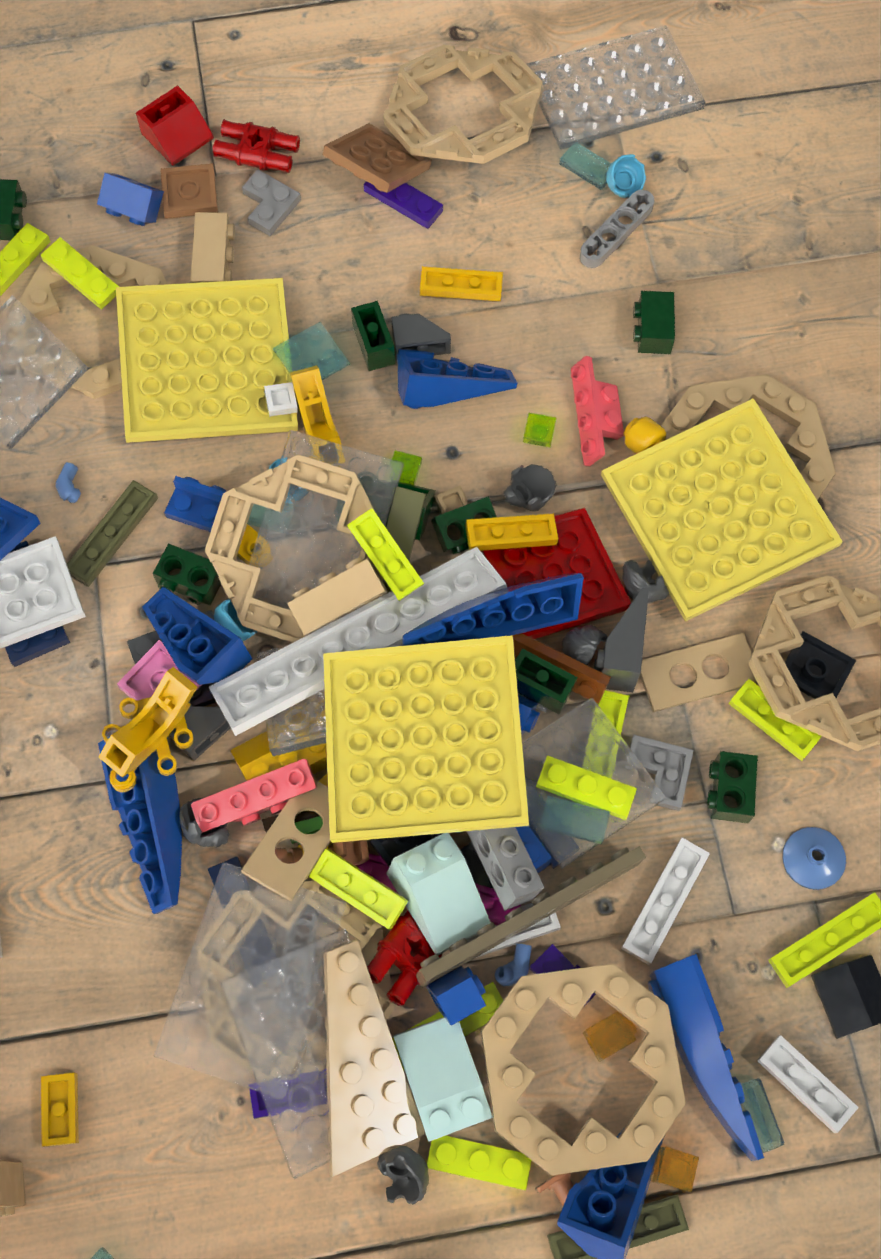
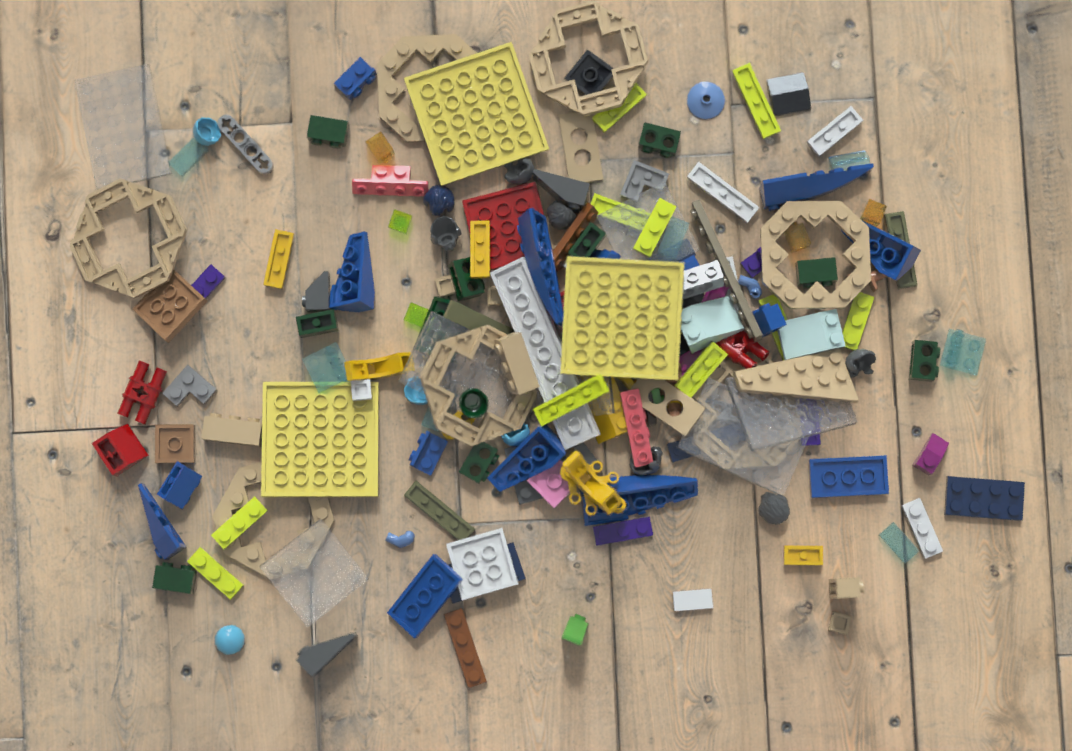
camera: 80 degrees left, 15 degrees up
neon yellow plate [347,508,424,601] -> none
yellow head [624,416,667,454] -> none
none -> blue wedge [138,483,187,560]
none -> blue bracket [334,57,377,100]
none -> clear yellow brick [365,131,395,164]
none -> dark blue hair [423,185,454,216]
none -> dark green hair [459,388,489,418]
none -> neon yellow plate [533,374,610,426]
none -> dark purple plate [593,516,653,546]
none -> dark grey hair [758,492,790,525]
none -> dark green brick [795,257,838,289]
none -> blue plate [809,455,889,498]

